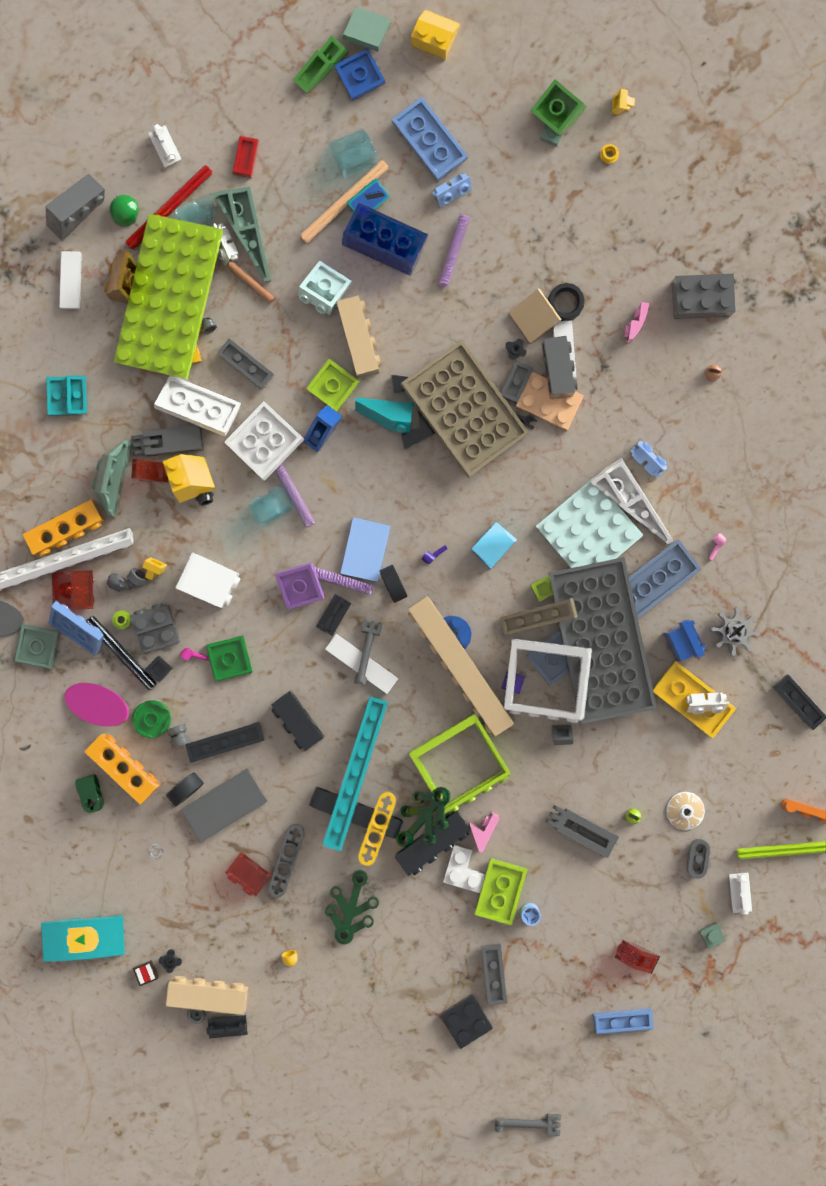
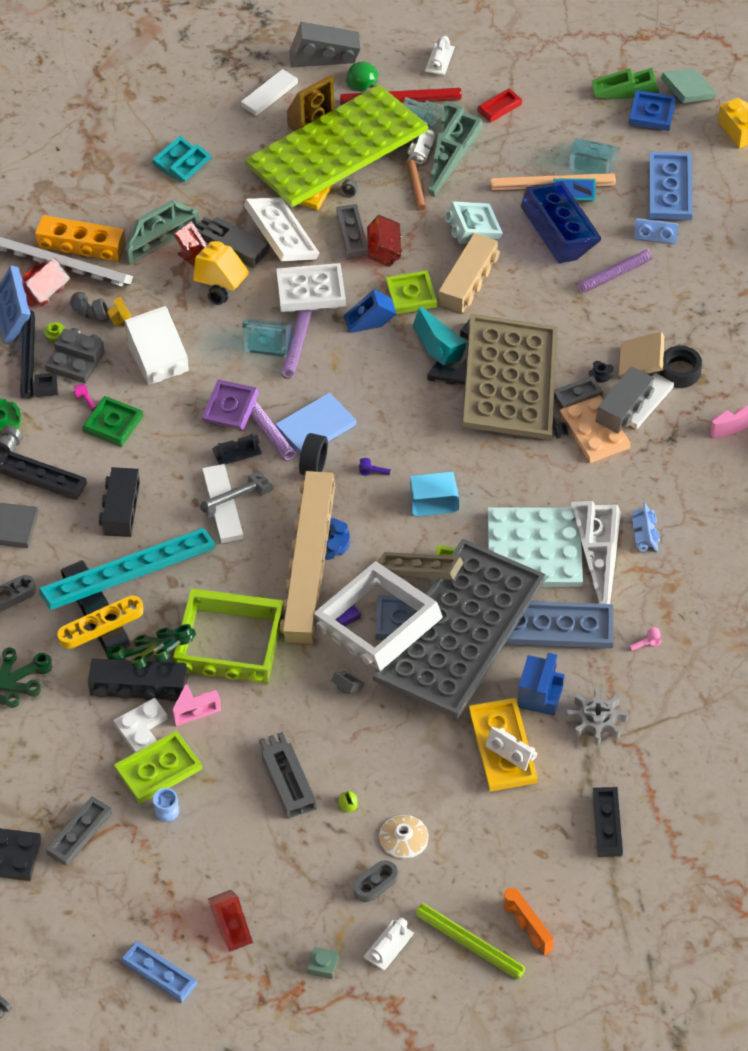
camera: 40 degrees right, 35 degrees down
none -> clear red brick [367,214,402,267]

